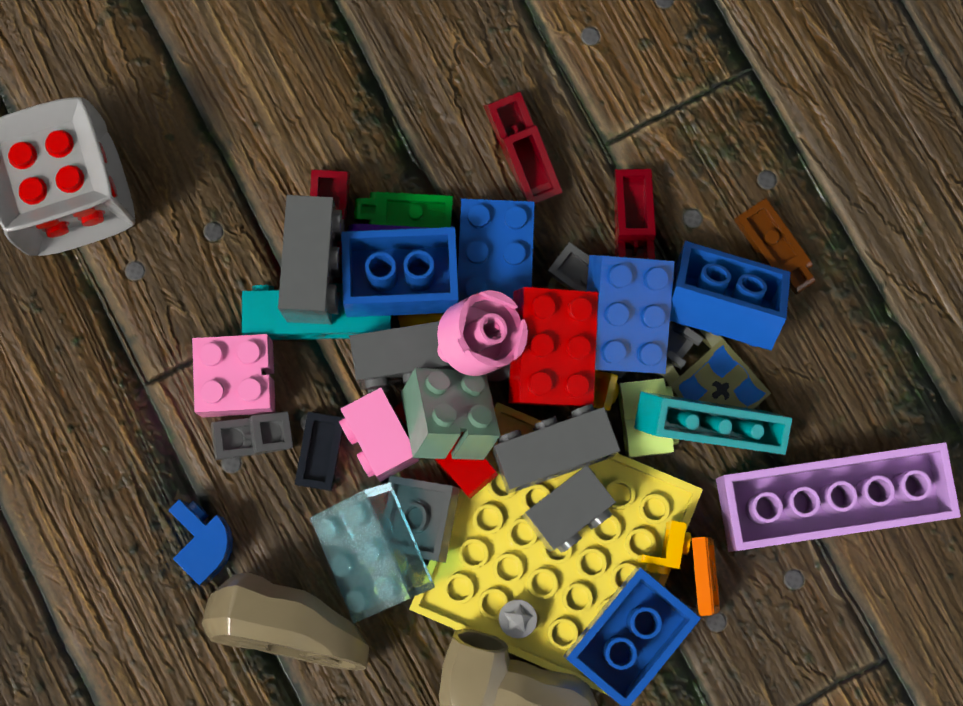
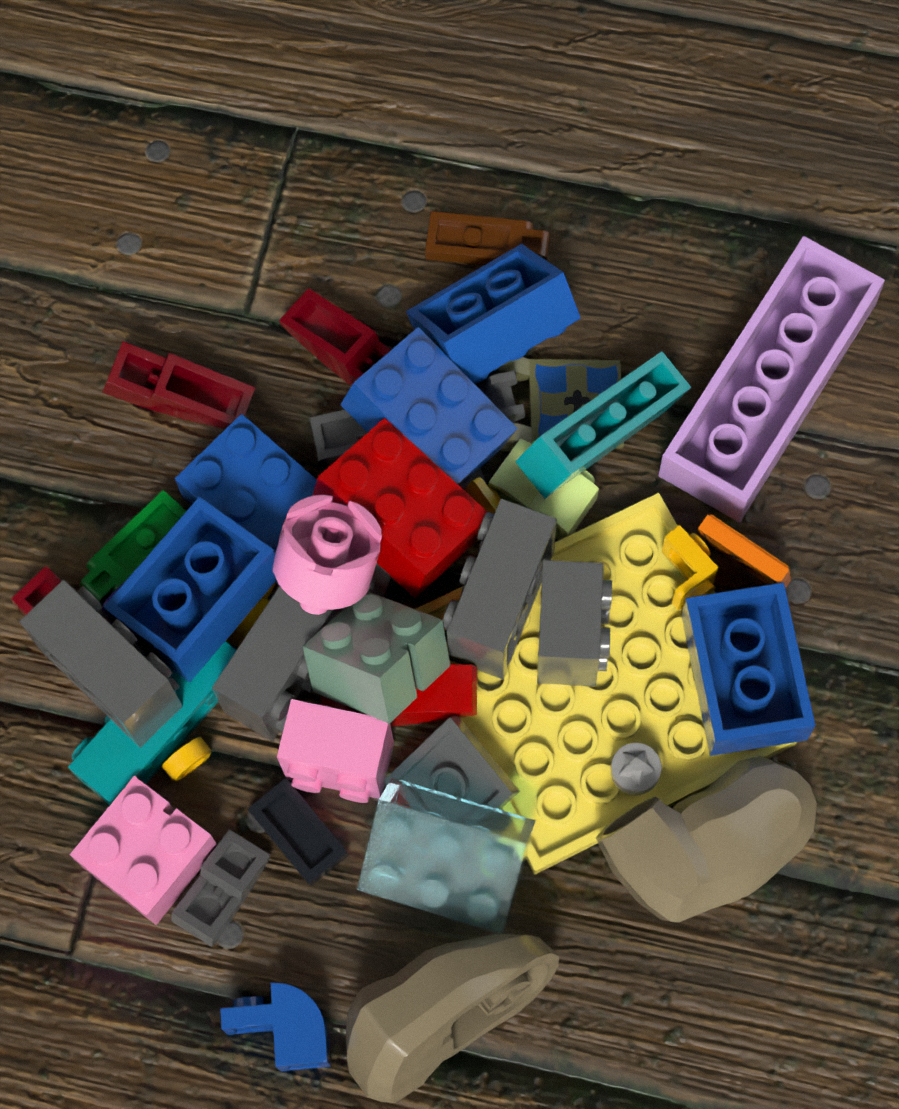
camera: 40 degrees left, 10 degrees down
none -> yellow tile [162,736,212,781]

